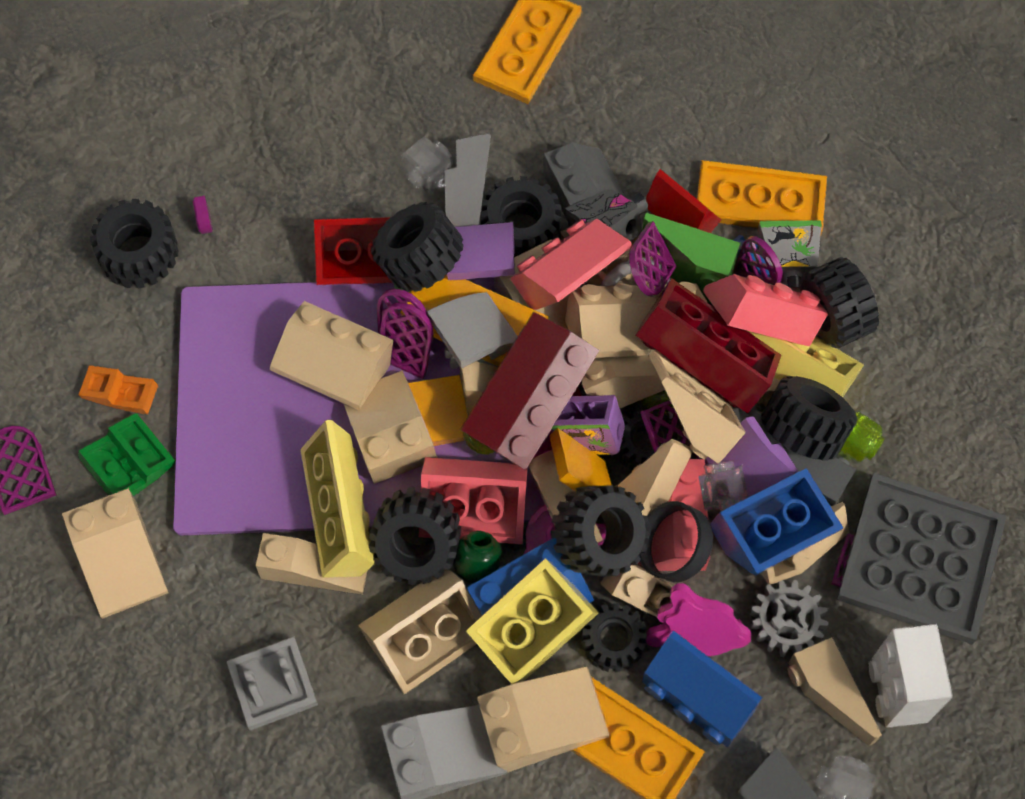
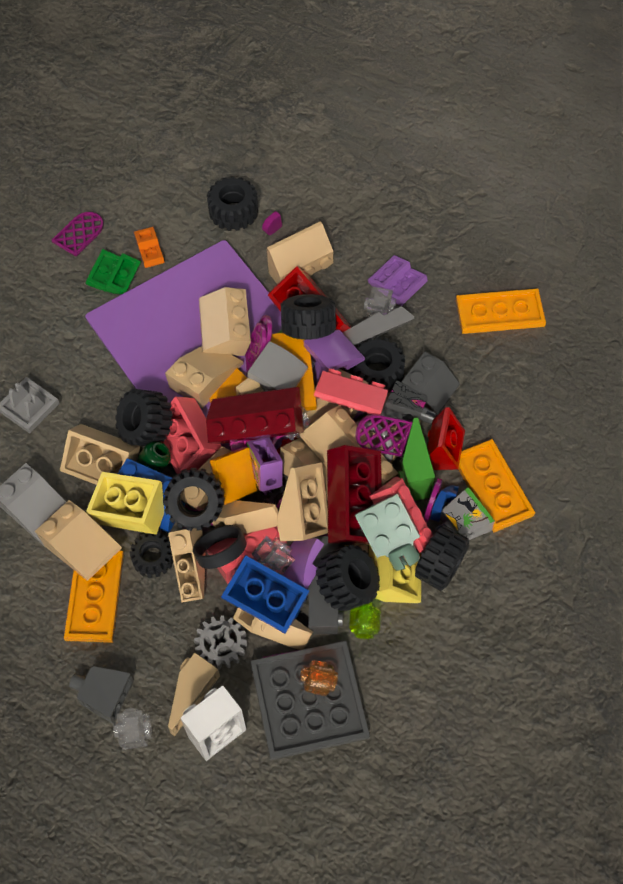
camera: 60 degrees right, 5 degrees down
tan slope [62,488,168,619] -> none
tan slope [256,533,368,595] -> none
light yellow slope [300,420,375,578] -> none
blue slope [642,630,762,748] -> none
dark pink tile [646,583,751,656] -> none
none -> tan slope [267,221,333,285]
none -> clear orange head [300,660,338,696]
none -> plate [355,492,421,571]
none -> medium lavender slope [368,255,428,306]

